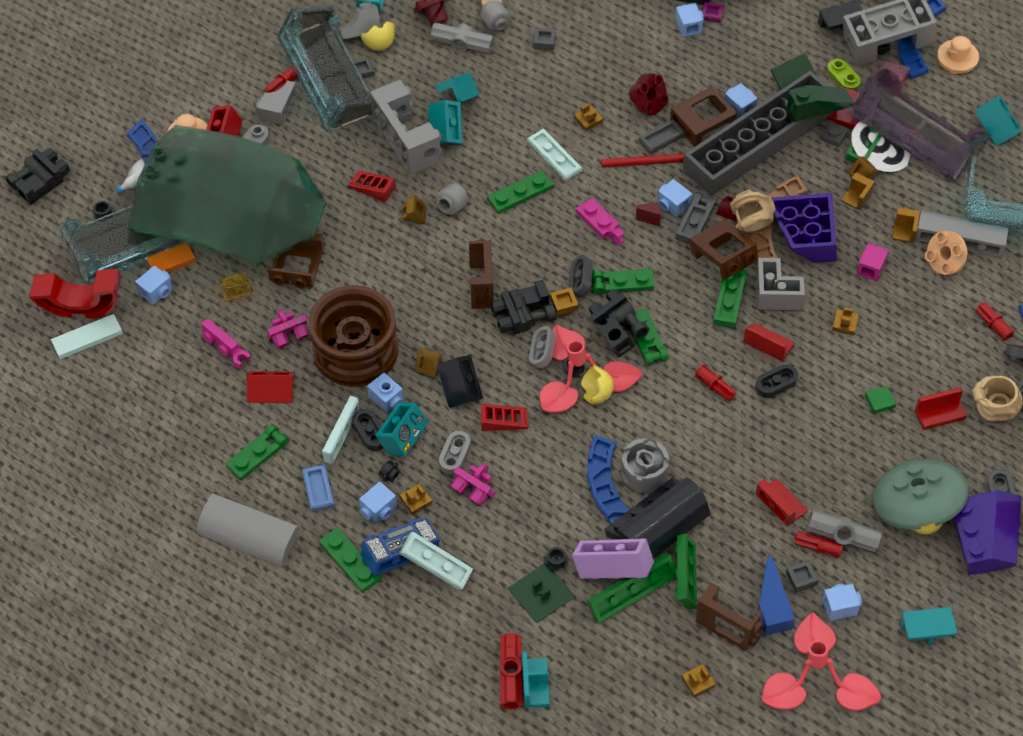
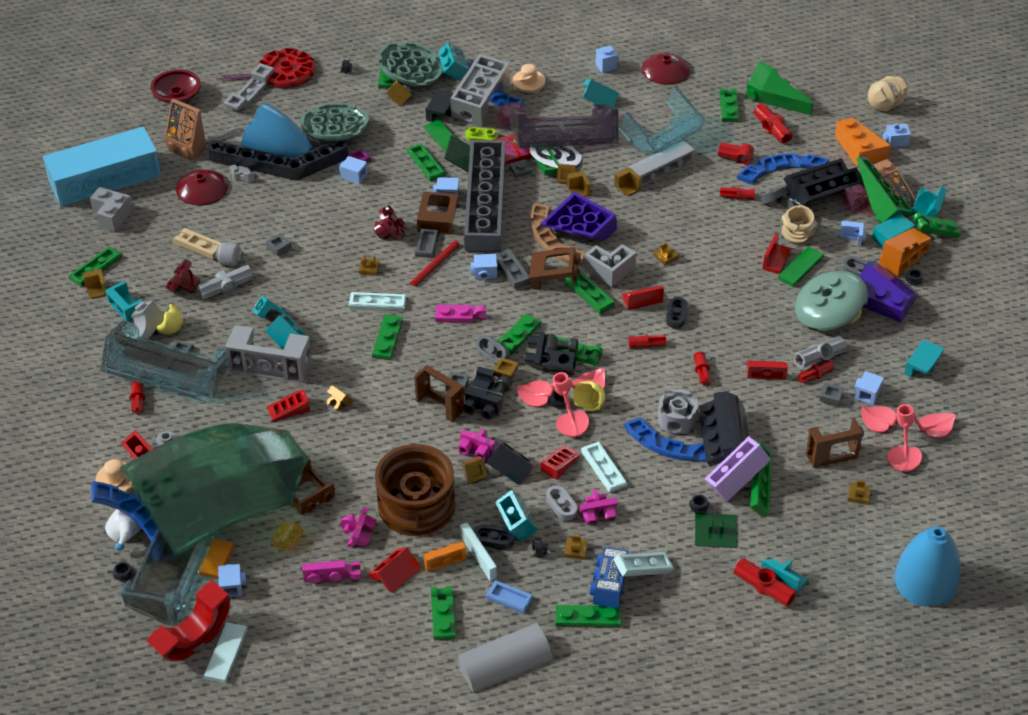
camera: 50 degrees left, 10 degrees down
black hips [5,148,70,206] -> none
light grey arch [256,81,297,125] -> none
light blue brick [359,481,397,524] -> none
light blue brick [367,373,404,413] -> none
light grey head [436,183,468,215] -> none
light grey plate [529,326,556,368] -> none
dark red slope [635,202,661,227] -> none
green plate [675,534,697,609] -> none
dark red slope [717,196,738,222] -> none
tan helmet [730,189,775,233] -> none
blue slope [755,556,795,636] -> none
dark green slope [786,85,854,122] -> none
dark pink brick [856,243,889,281] -> none
green tile [865,386,896,414] -> none
light nougat plate [925,231,968,275] -> none
none -> green tile [406,143,445,181]
none -> green tile [424,120,454,152]
none -> orange plate [424,541,467,572]
none -> dark grey plate [445,371,469,393]
none -> dark pink hips [458,429,495,461]
none -> light aqua tile [581,442,627,493]
none -> red axle [693,351,711,386]
none -> green tile [778,246,824,287]

